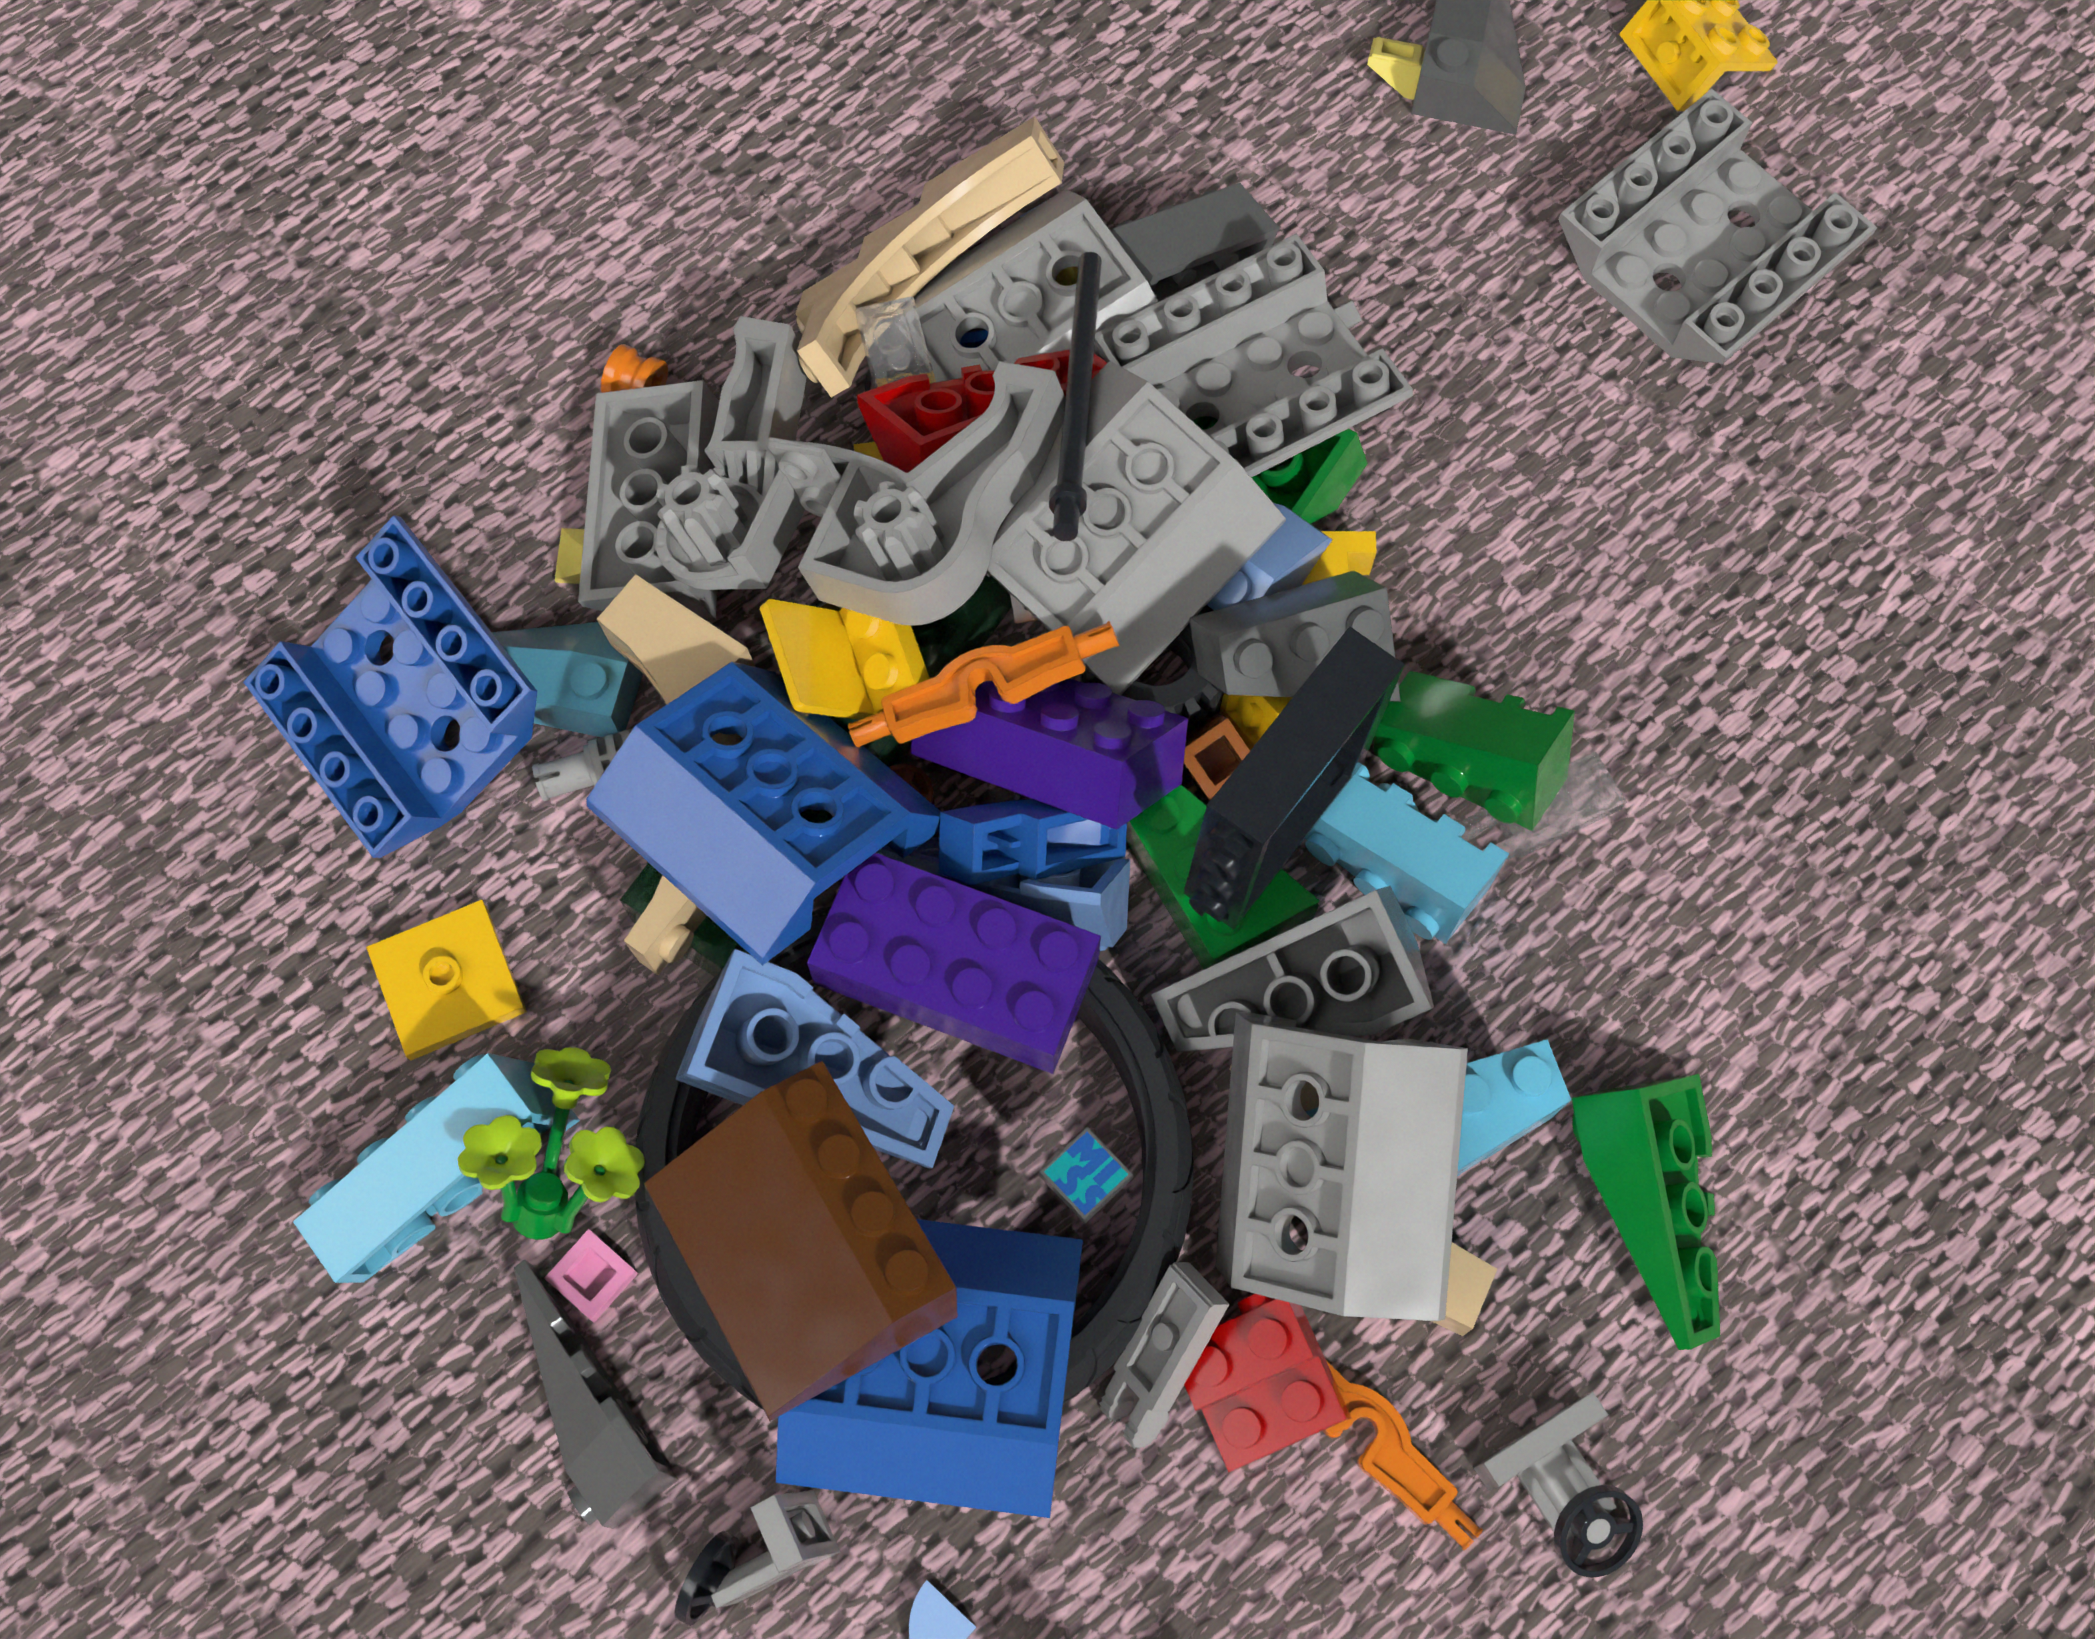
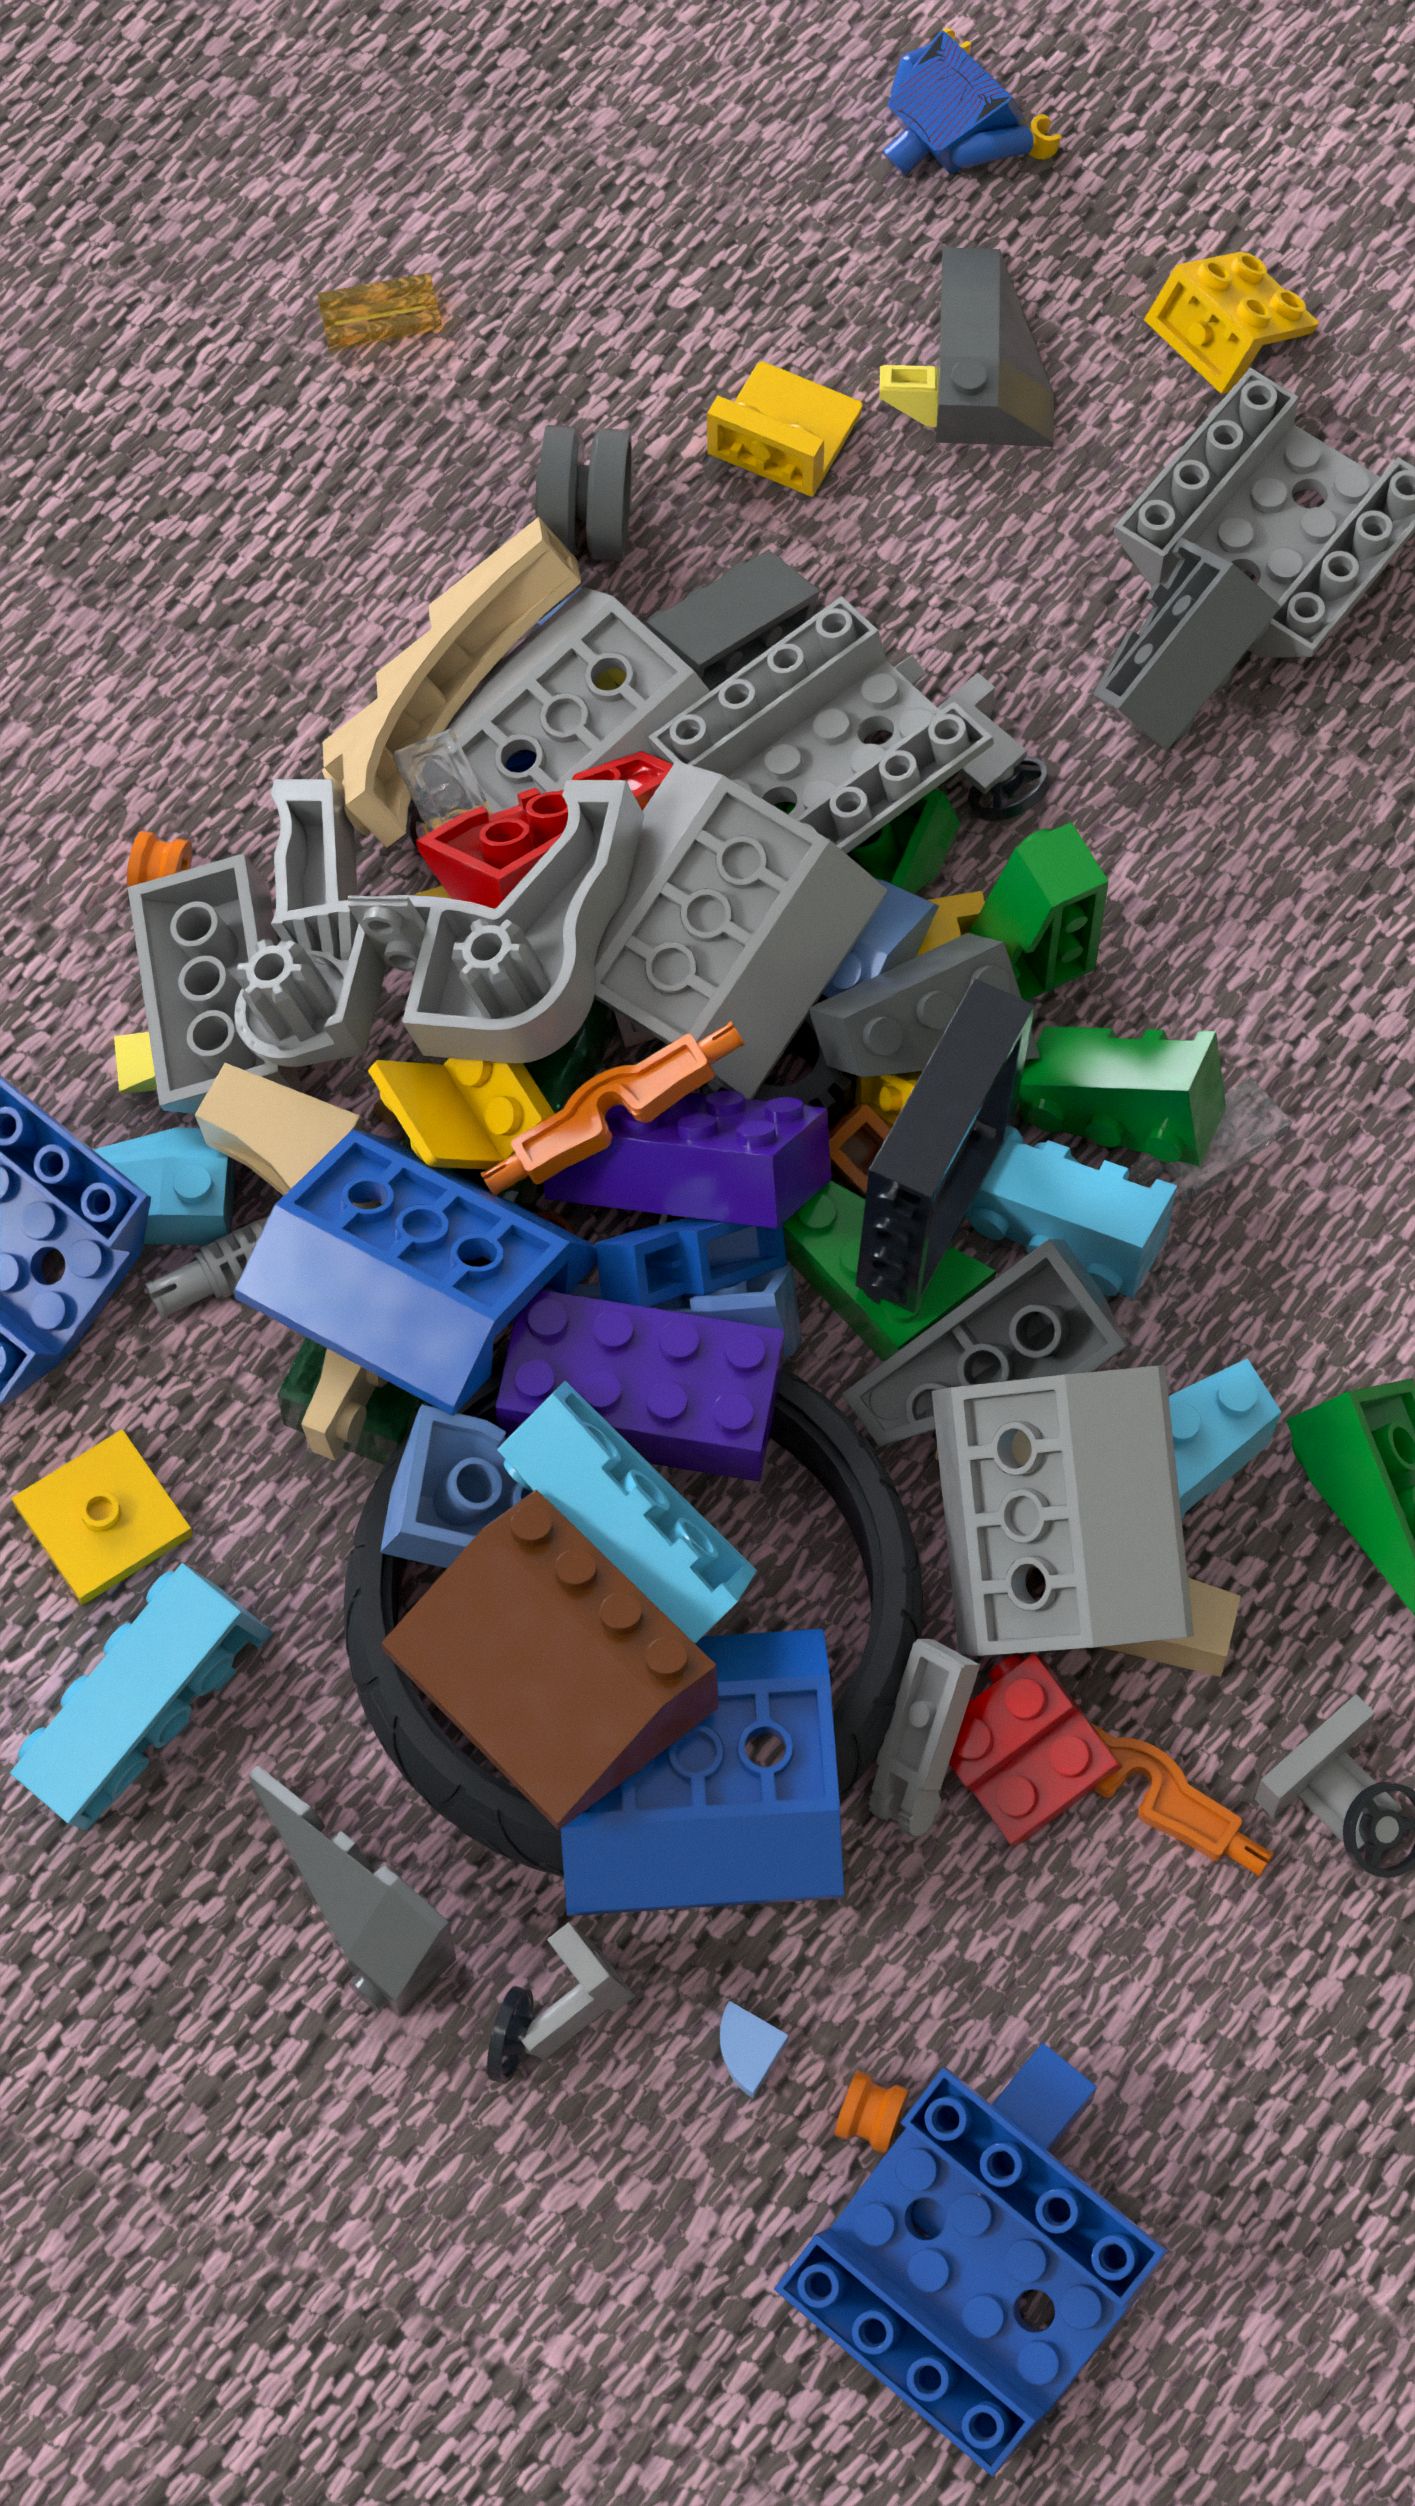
camera: 10 degrees left, 5 degrees down
lime plant [457,1047,645,1240] -> none
bright pink tile [544,1229,638,1322] -> none
tile [1039,1127,1133,1224] -> none
black bar [1049,252,1102,541] -> none
none -> medium azure wedge [497,1381,757,1643]
none -> dark grey wheel [535,425,632,562]
none -> yellow bracket [707,361,862,497]
none -> piece [938,672,1052,821]
none -> green wedge [969,822,1109,1001]
none -> dark grey wedge [1093,537,1281,751]

